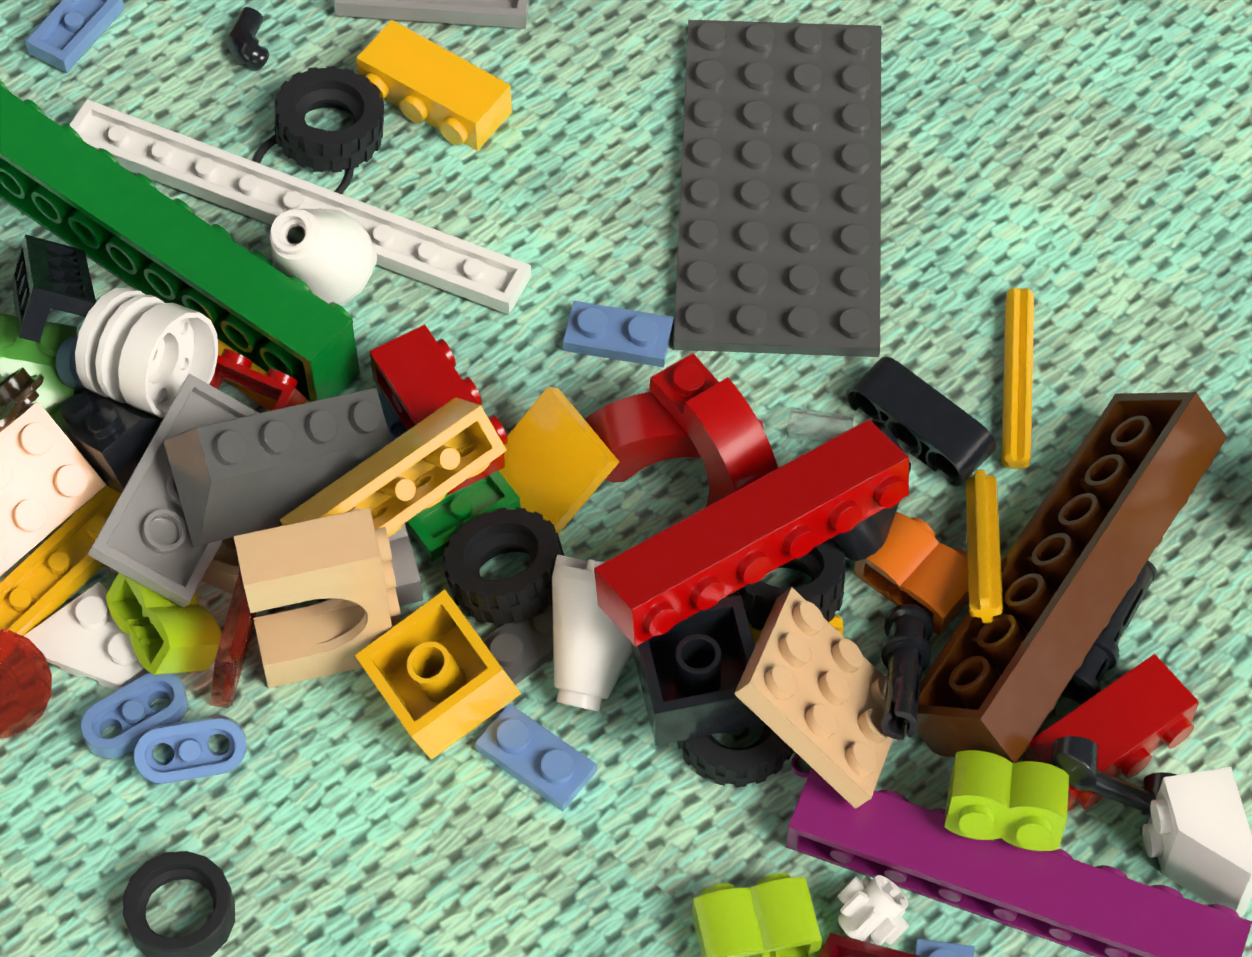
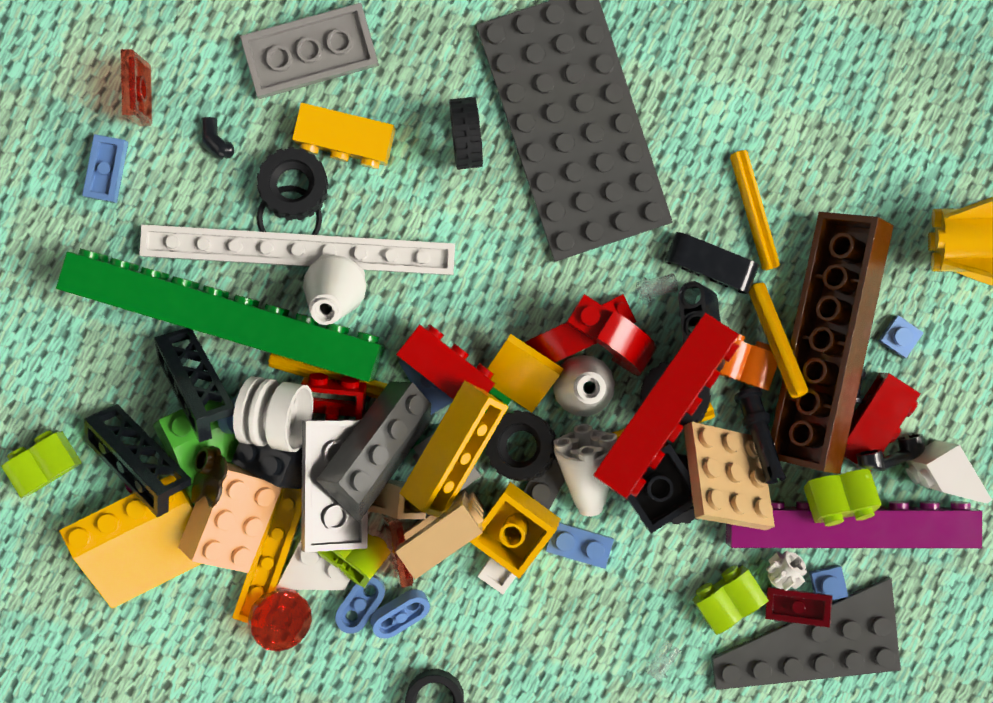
camera: 25 degrees left, 30 degrees up
medium blue plate [563,301,674,368] -> none
none -> black tyre [449,97,483,170]
none -> white plate [478,557,516,594]
none -> white cone [553,355,615,417]
none -> light blue plate [878,315,923,358]

